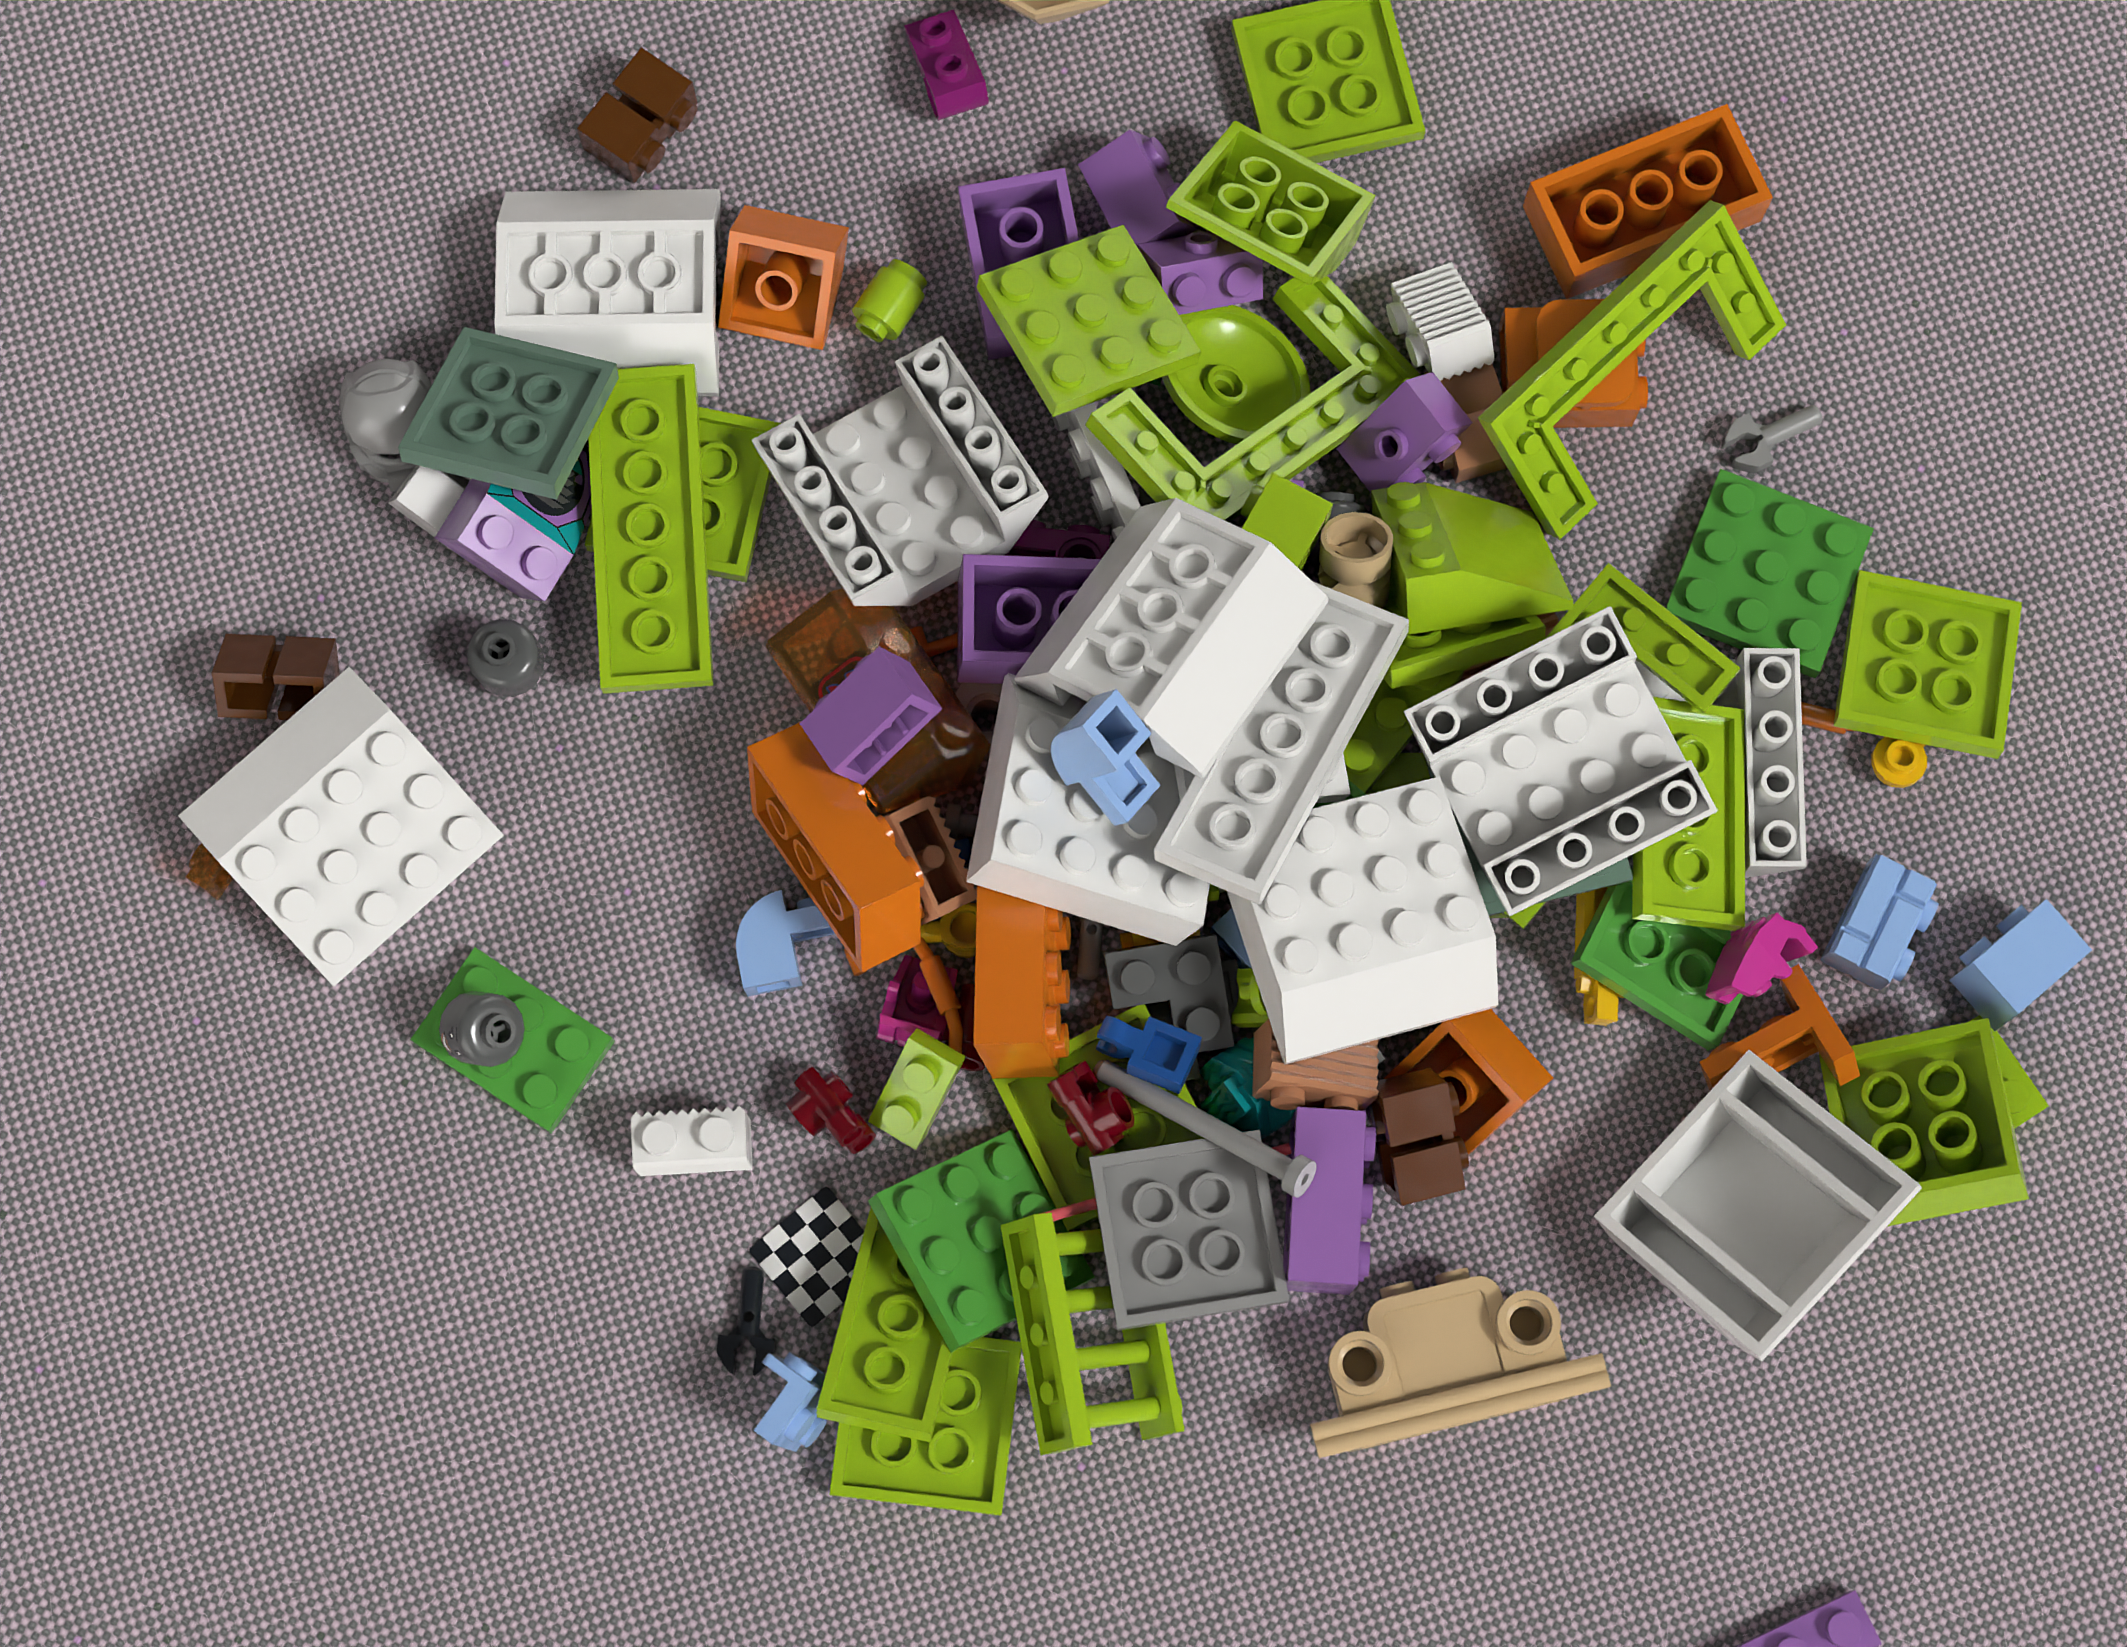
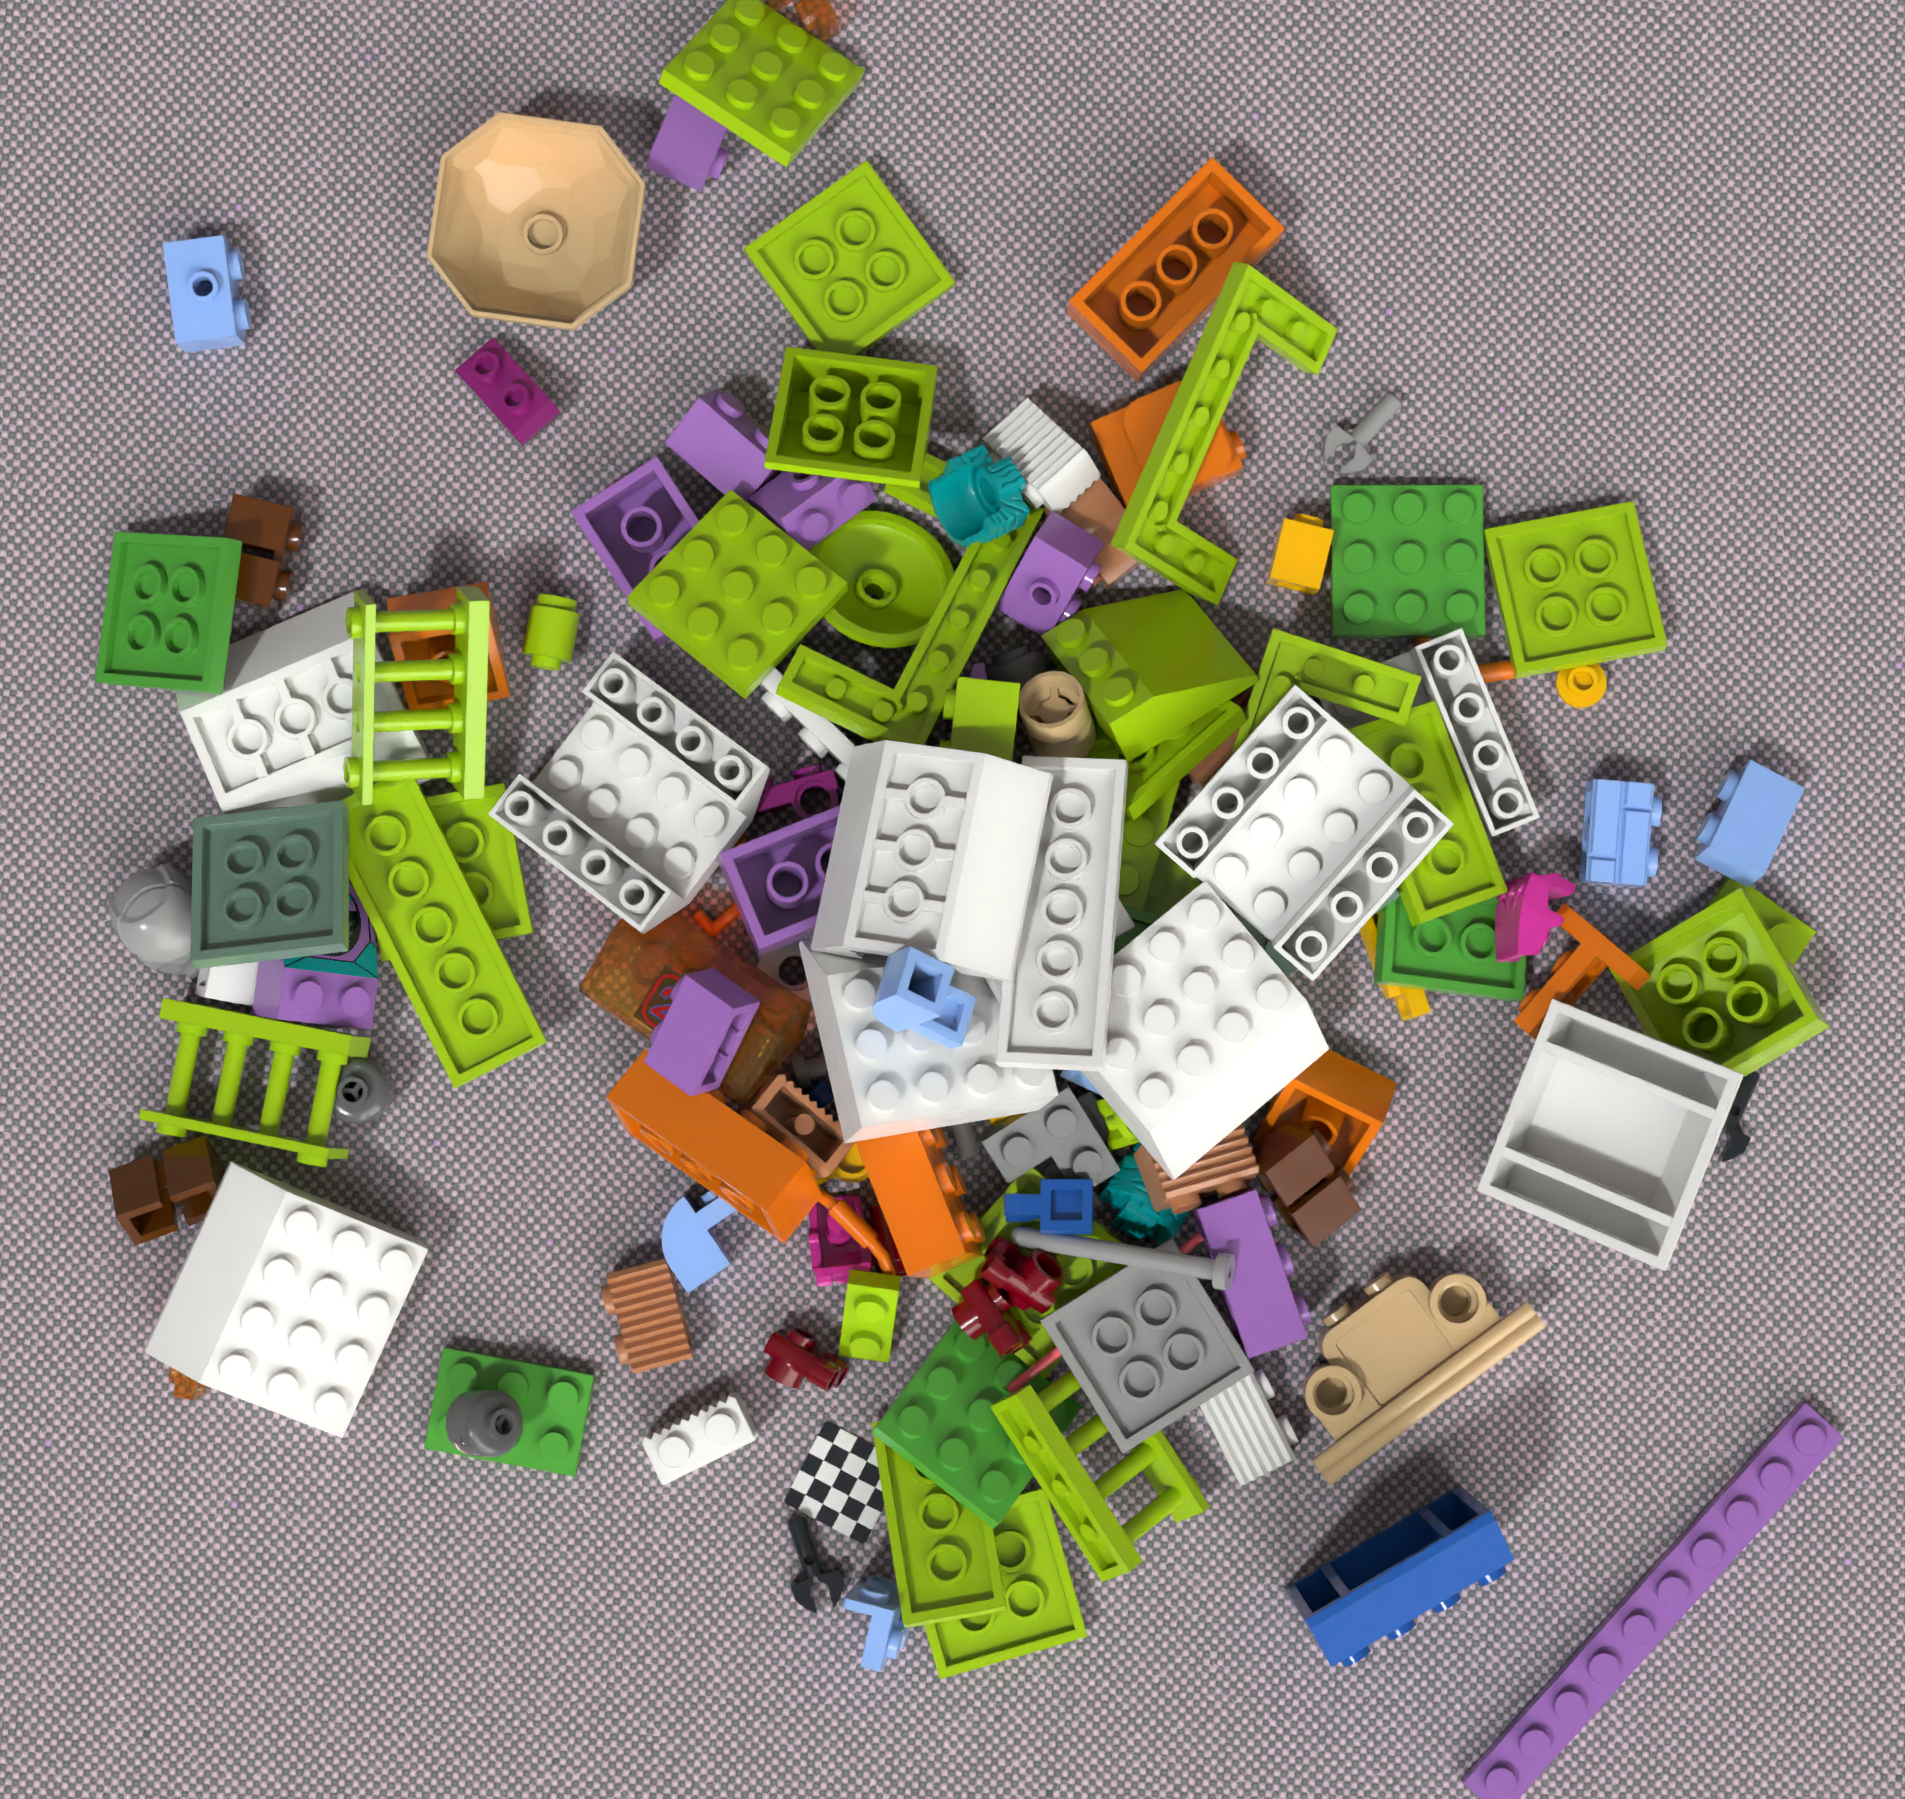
camera: 30 degrees left, 10 degrees up
none -> bright green plate [95,532,243,695]
none -> lime fence [139,998,371,1167]
none -> lime fence [343,586,490,805]
none -> nougat brick [600,1257,695,1374]
none -> teal hair [928,444,1030,547]
none -> dark red plate [951,1278,1033,1358]
none -> white brick [1200,1369,1299,1486]
none -> yellow brick [1265,514,1334,595]
none -> blue slope [1285,1485,1514,1667]
none -> black bar [1718,1071,1760,1162]

